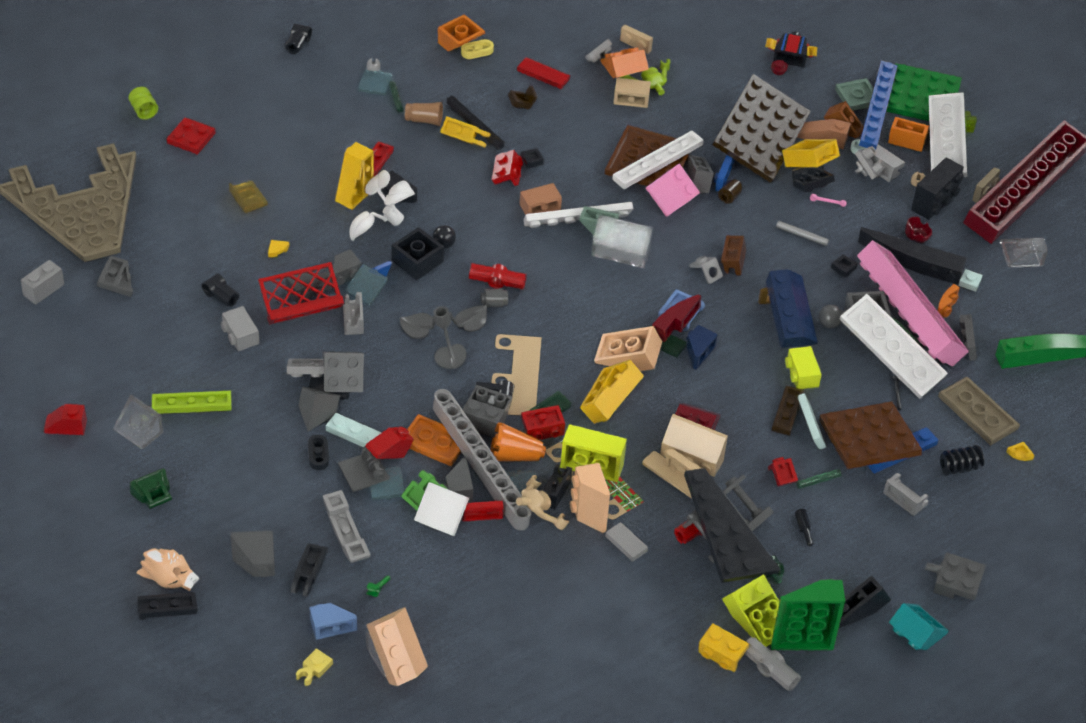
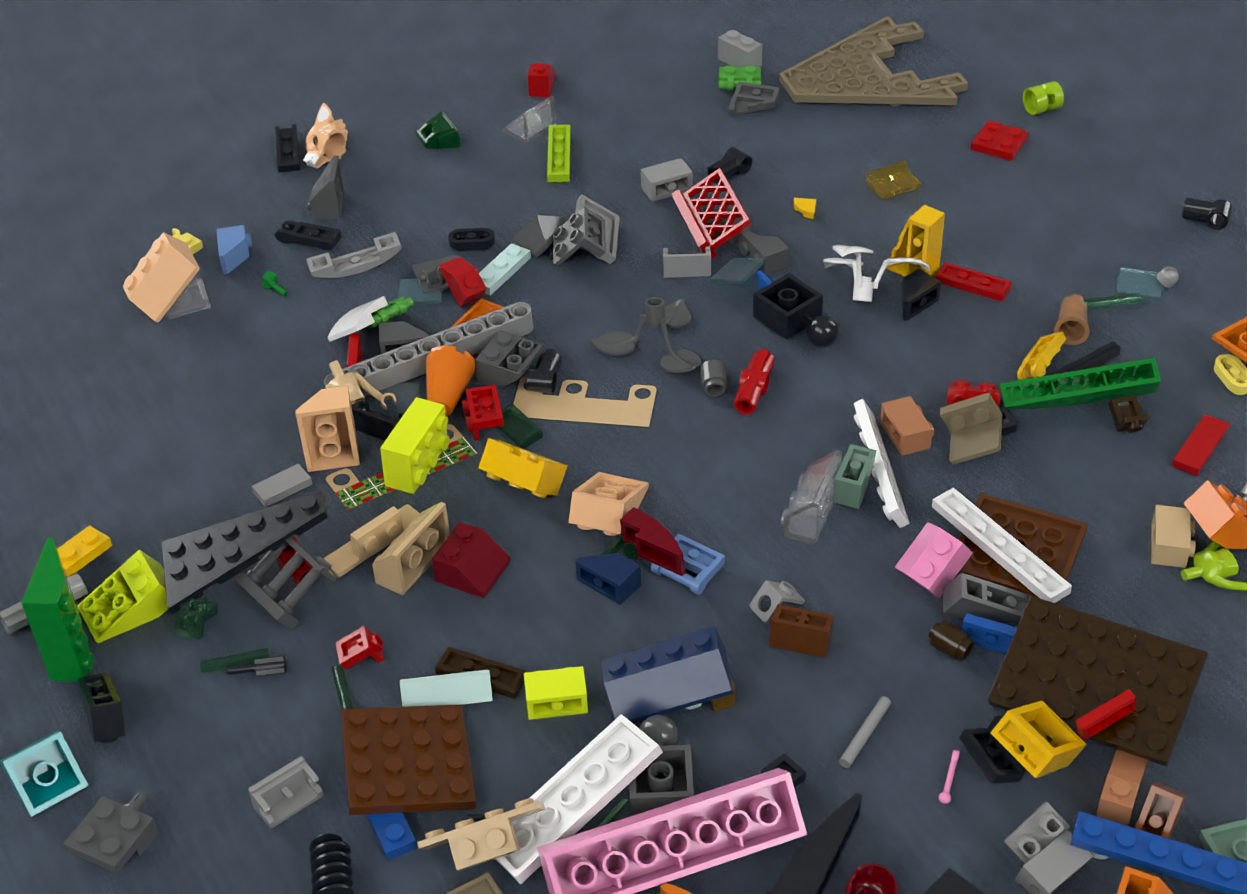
camera: 100 degrees right, 5 degrees down
none -> clear green piece [200,648,270,673]
none -> tan bracket [417,798,545,871]
none -> bright green plate [719,65,761,91]
none -> dark tan bracket [940,393,1002,465]
none -> green slope [999,358,1161,409]
none -> red tile [1076,689,1137,740]

